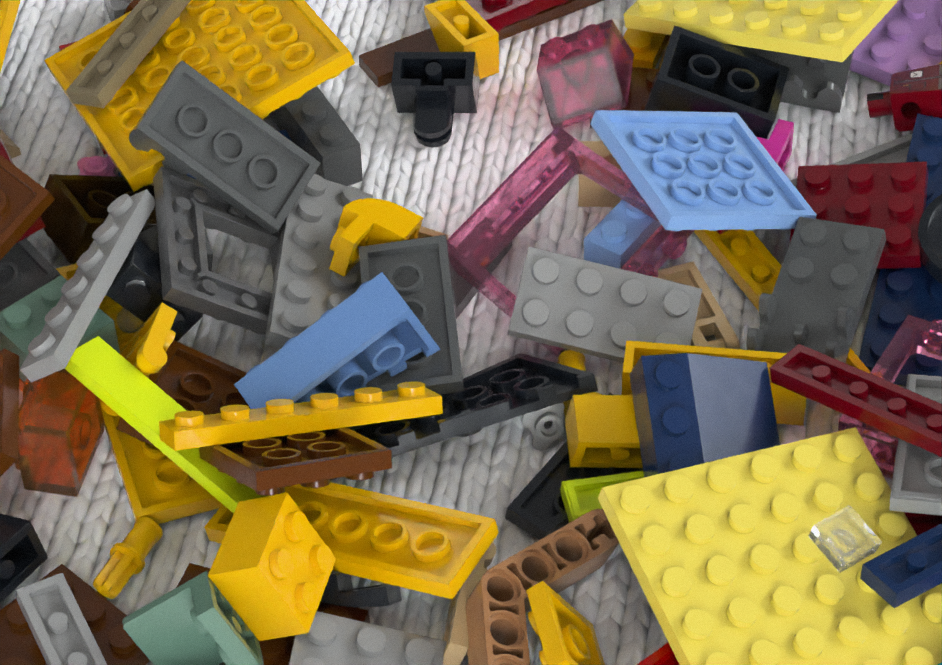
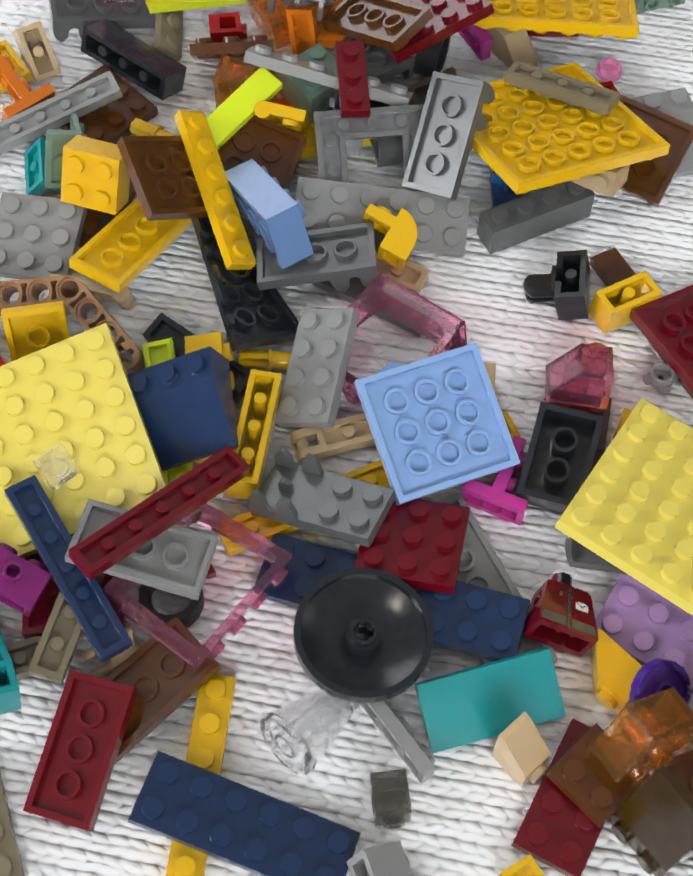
camera: 90 degrees right, 15 degrees up
none -> dark red plate [334,41,371,118]
none -> bright pink plate [595,57,622,82]
none -> light grey plate [642,362,679,394]

